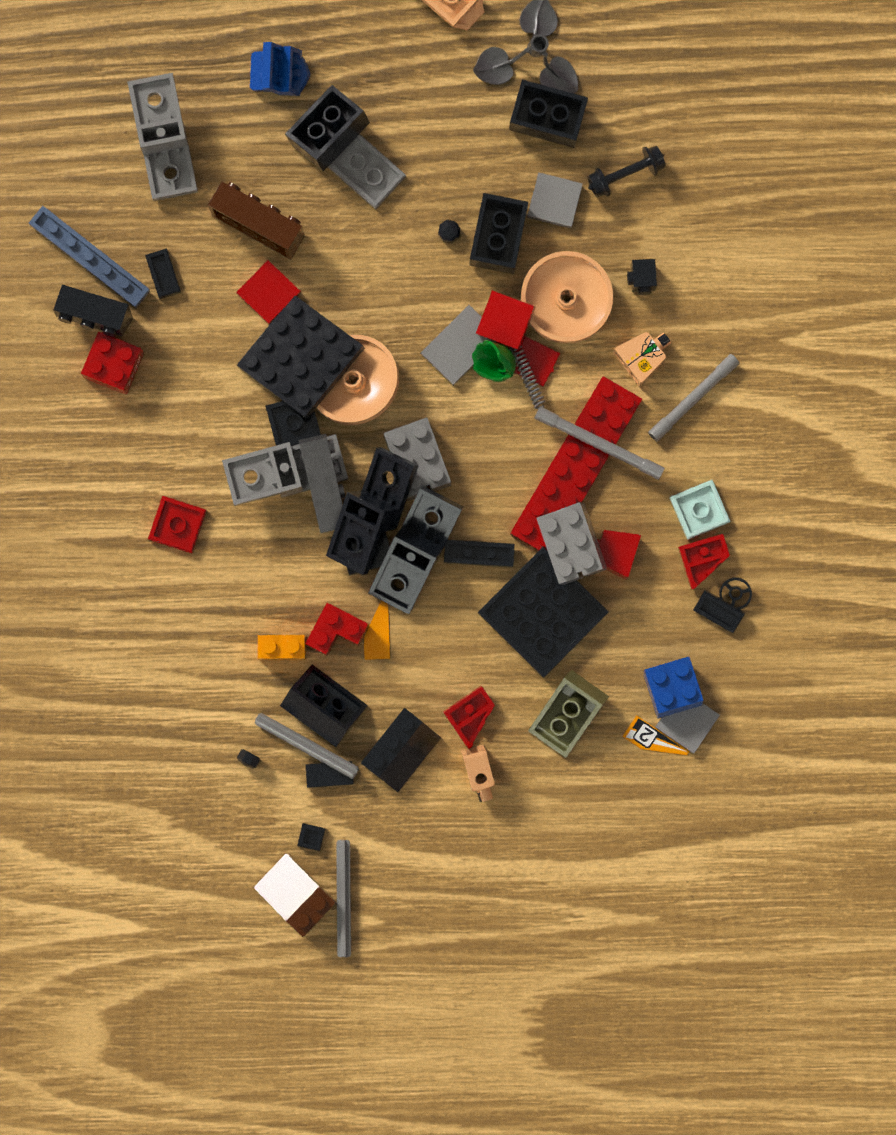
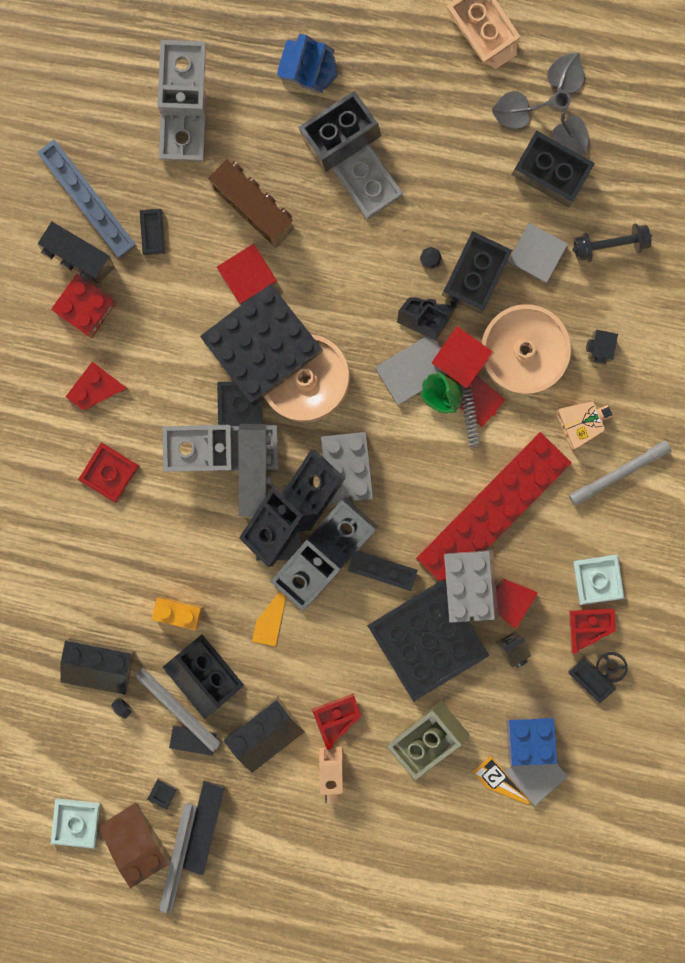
camera: 15 degrees right, 5 degrees up
red brick [305,603,369,656] -> none
light grey piece [534,406,665,480] -> none
none -> light aqua tile [51,798,101,849]
none -> black slope [60,638,135,695]
none -> red wing [65,362,127,411]
none -> black slope [183,781,225,875]
none -> black slope [397,297,457,341]
none -> black slope [496,631,531,668]

